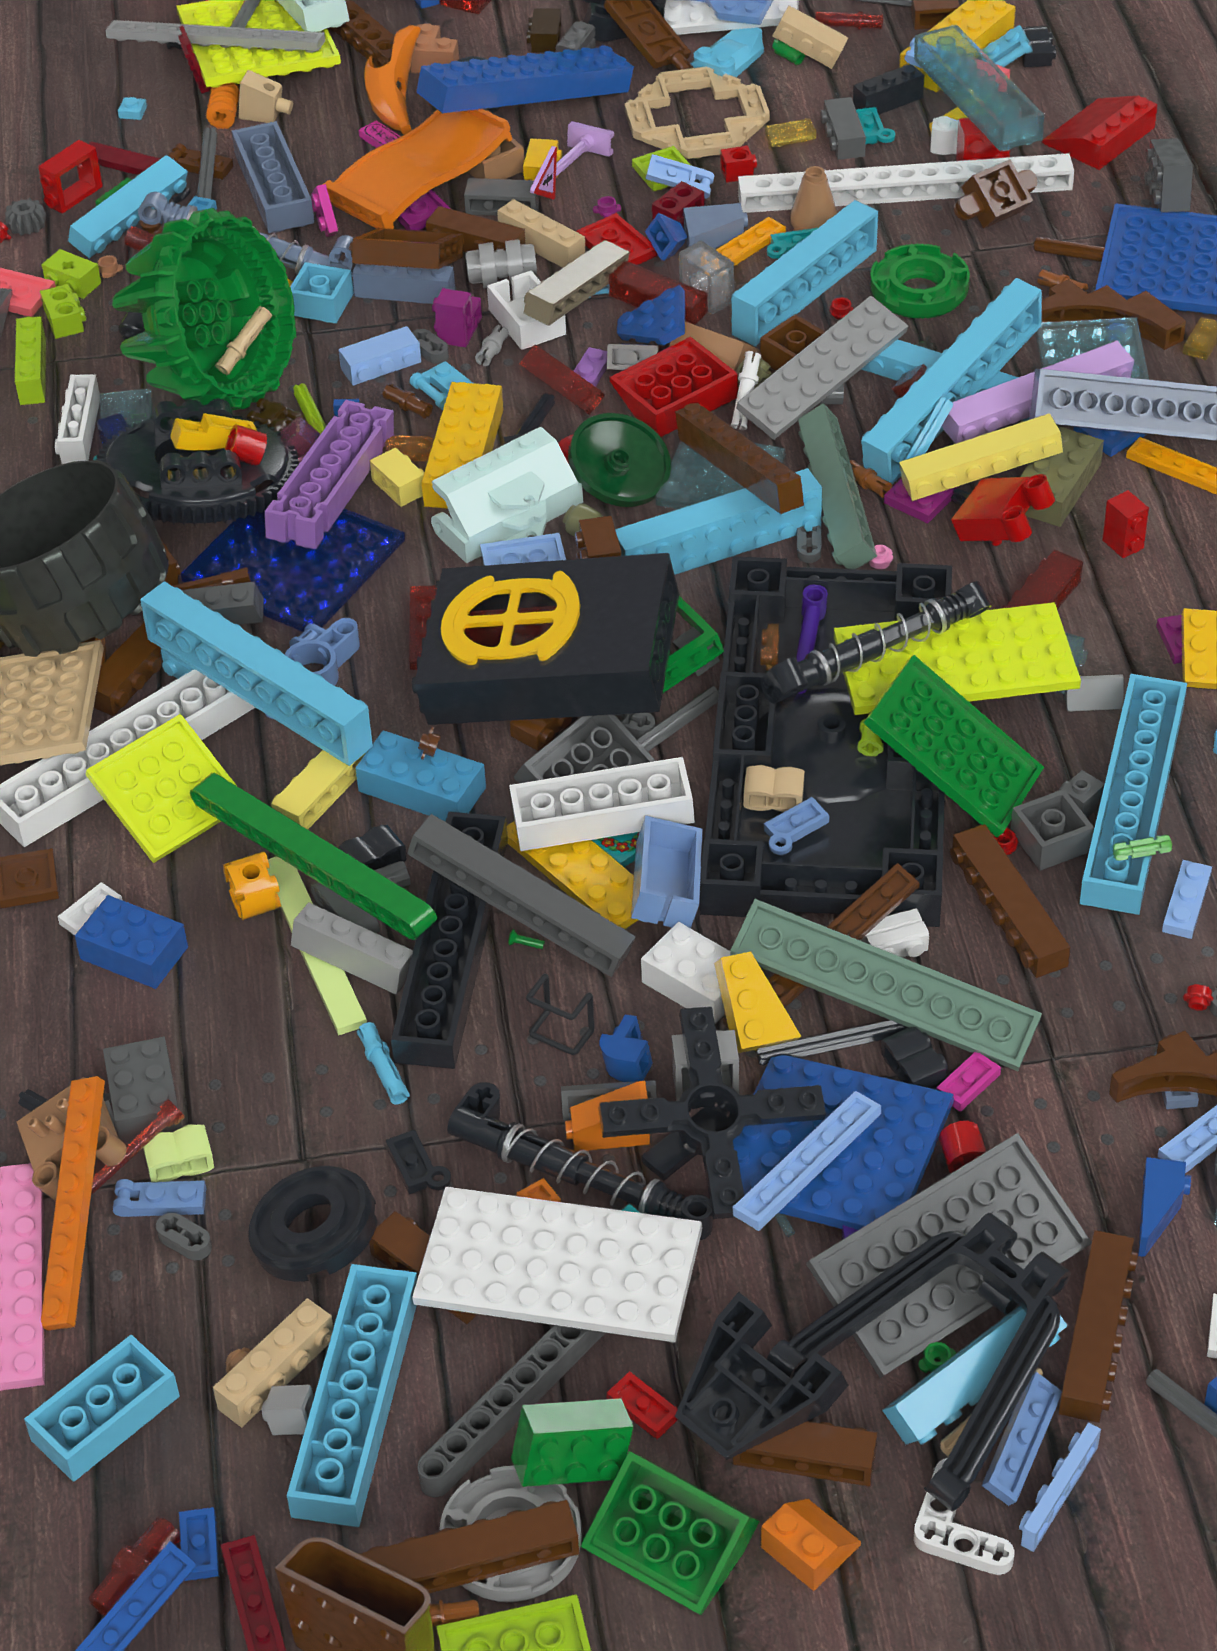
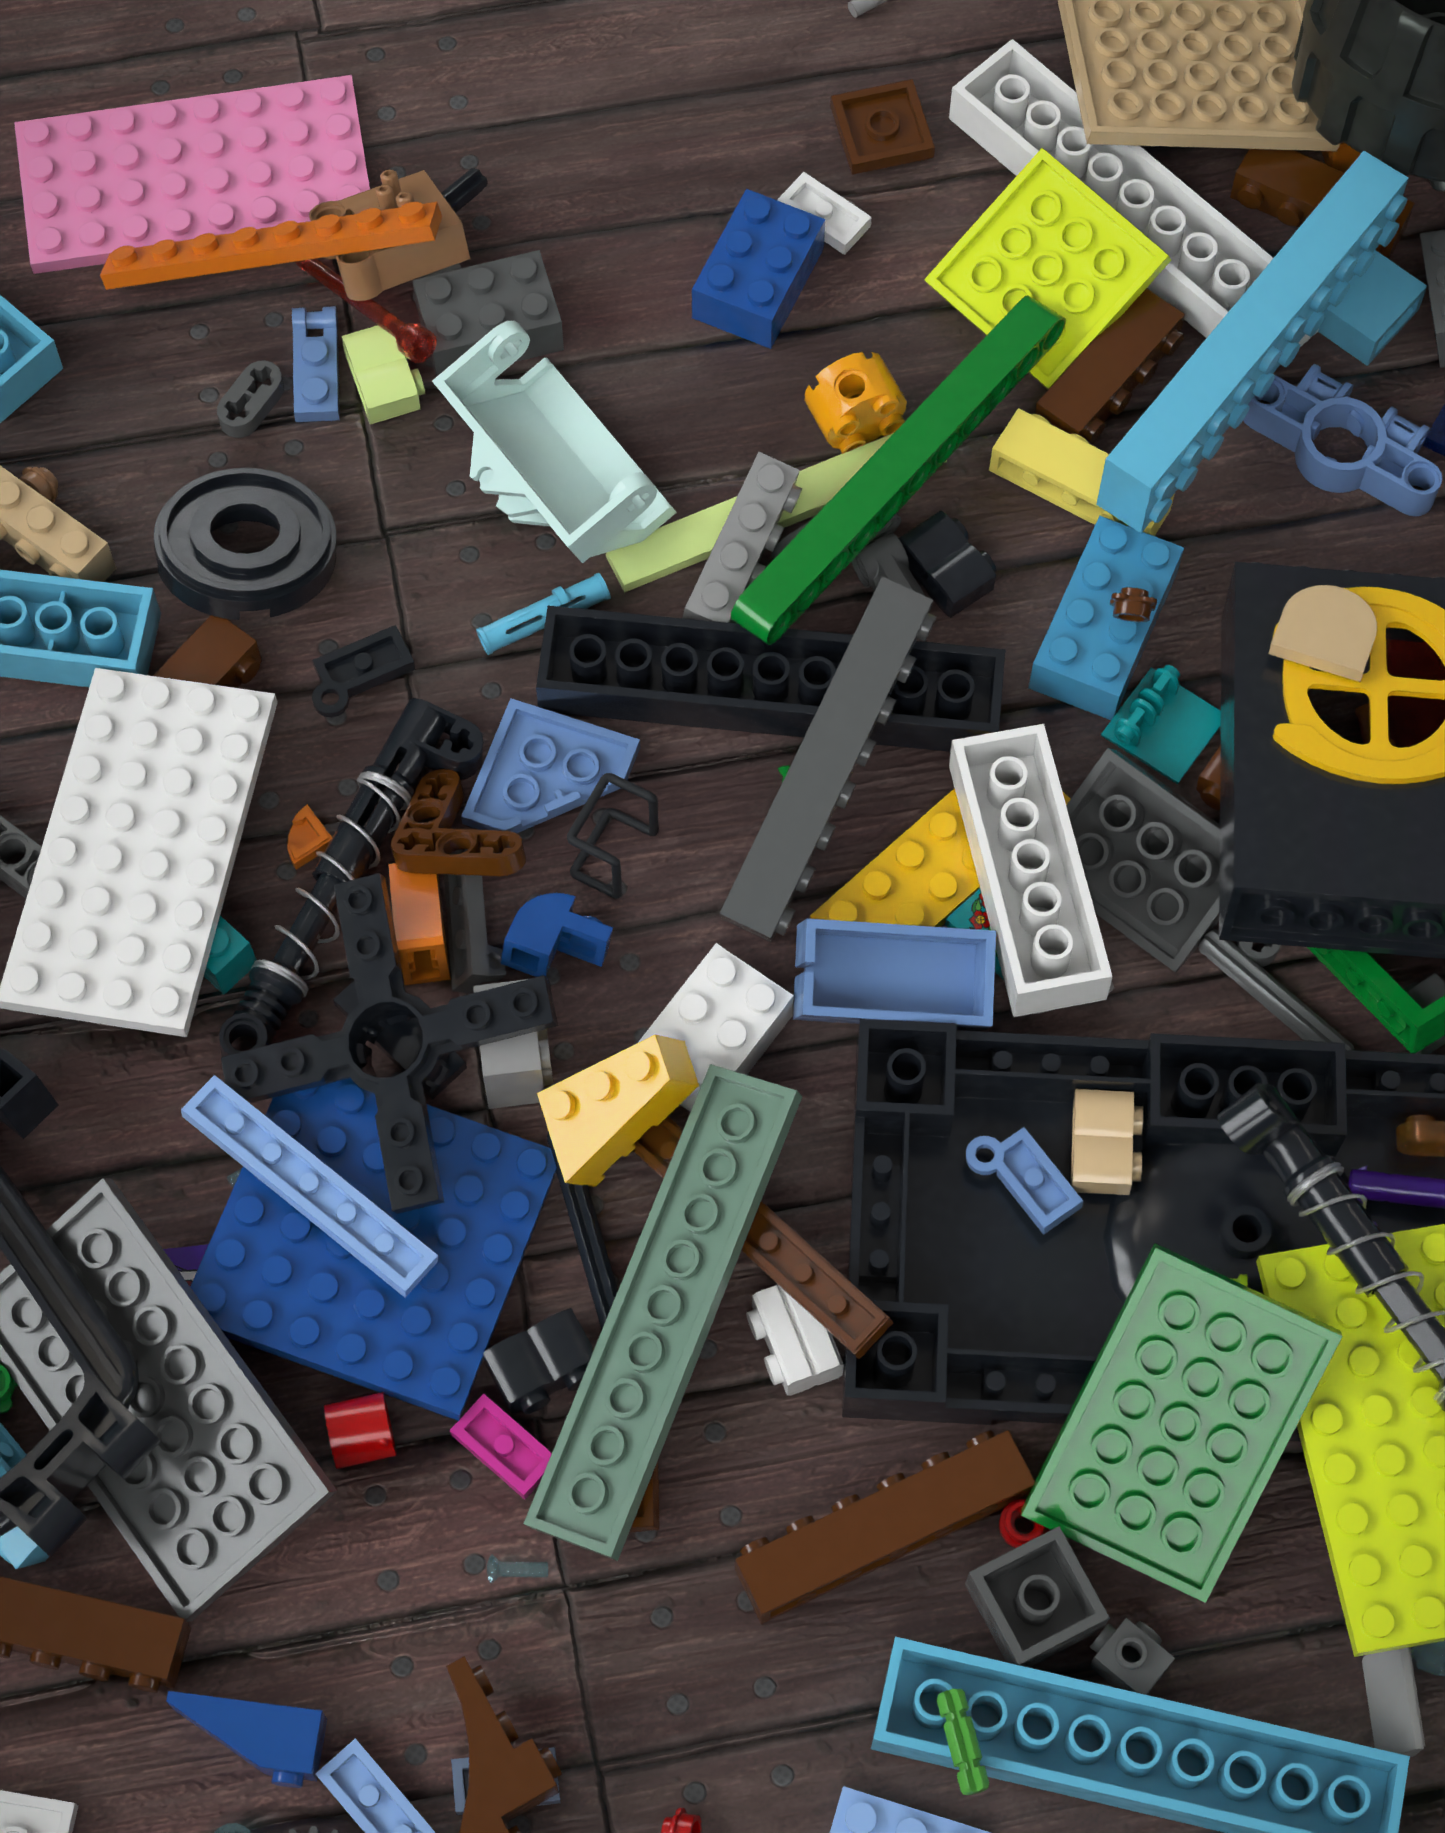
camera: 85 degrees right, 20 degrees up
none -> reddish brown beam [391,769,526,876]
none -> light aqua piece [432,321,677,563]
none -> medium blue plate [461,698,640,833]
none -> clear light blue piece [487,1554,548,1584]
none -> reddish brown brick [1035,288,1185,445]
none -> teal hinge [1101,665,1221,784]
none -> tan tile [1268,585,1377,682]

